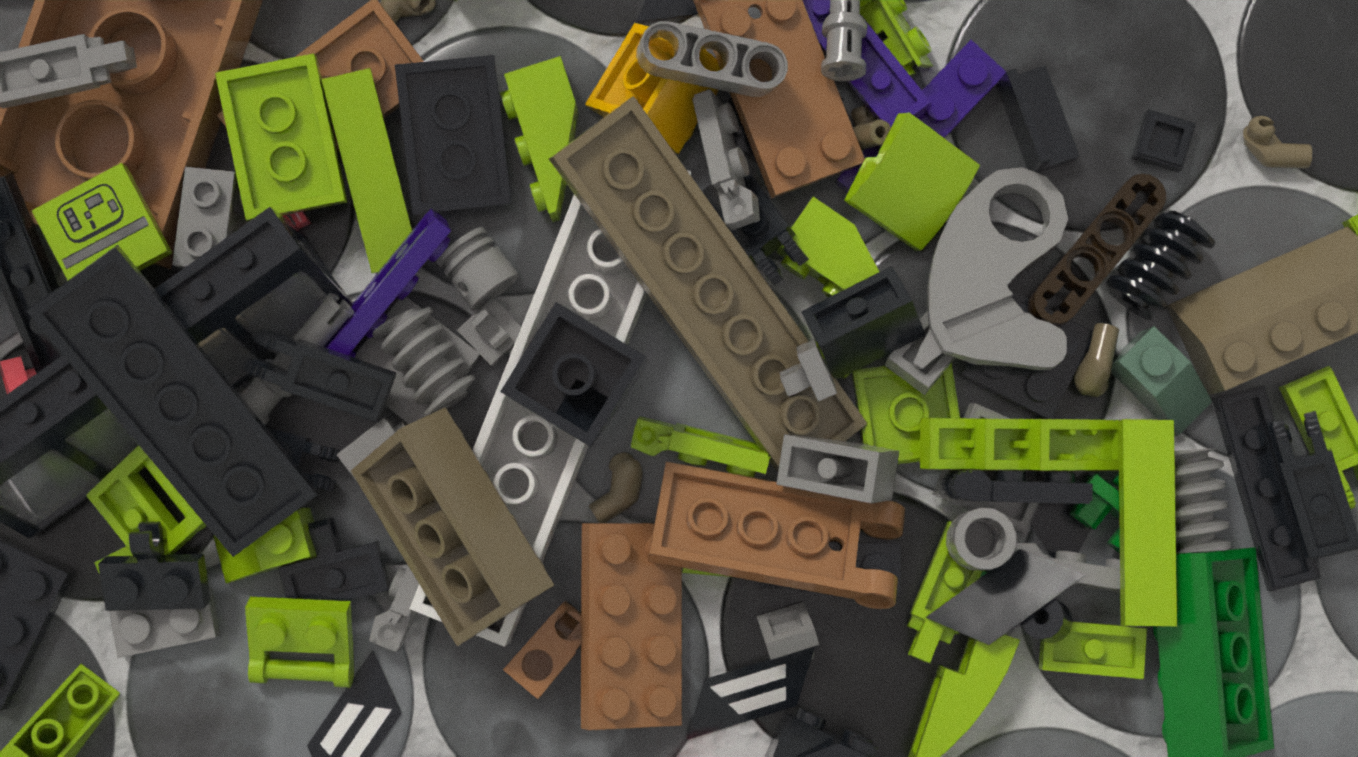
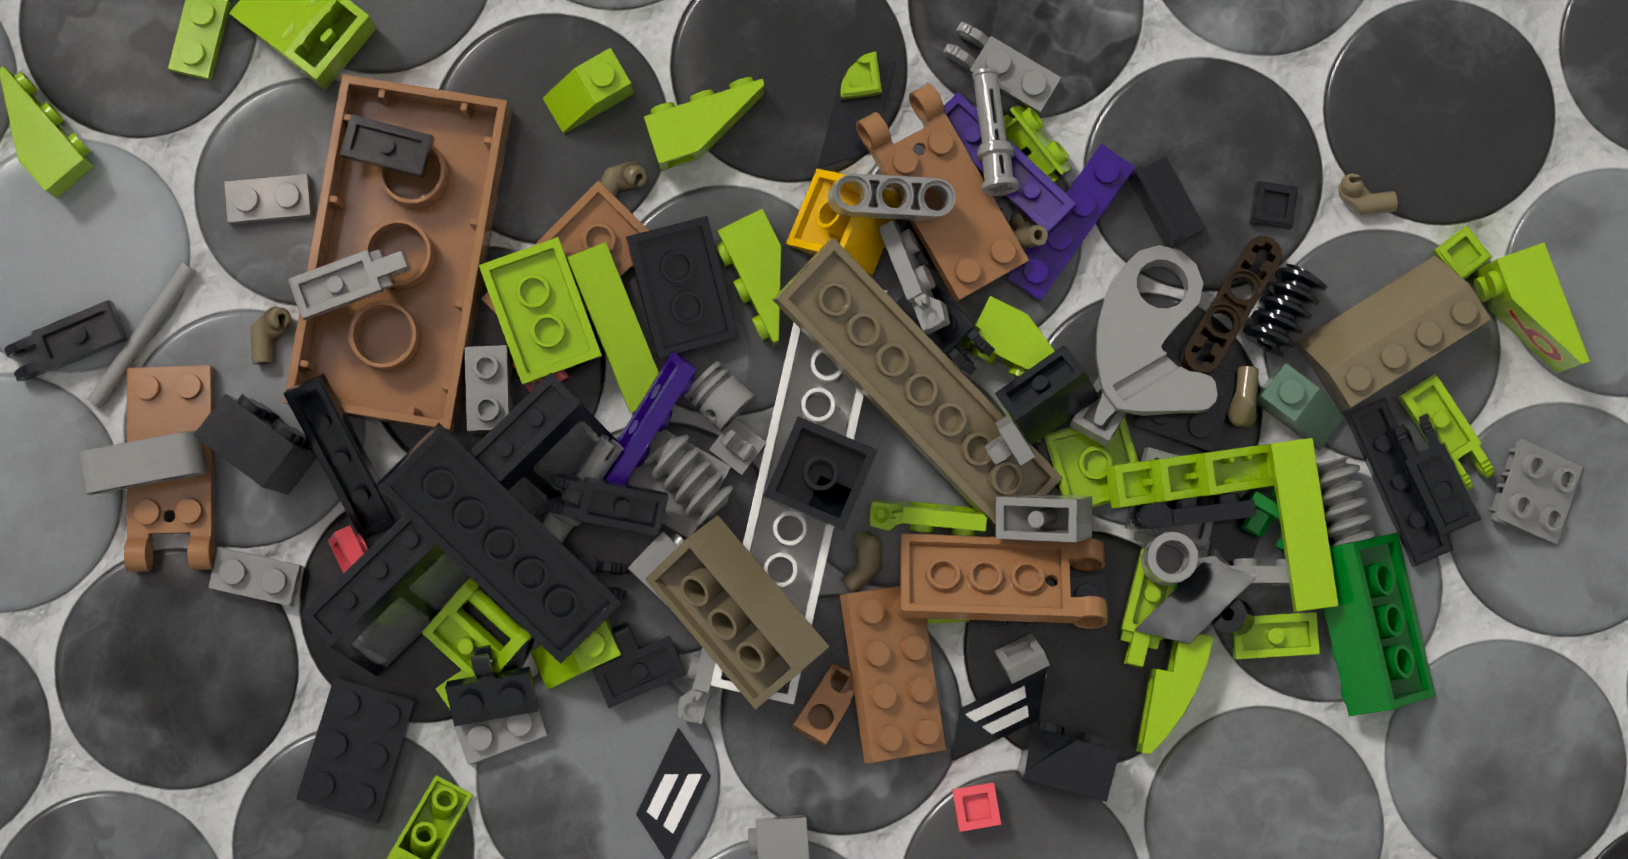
camera: 20 degrees left, 0 degrees up
lime tile [31,163,172,281] -> none
lime plate [245,596,354,688] -> none
lime slope [844,112,980,251] -> none

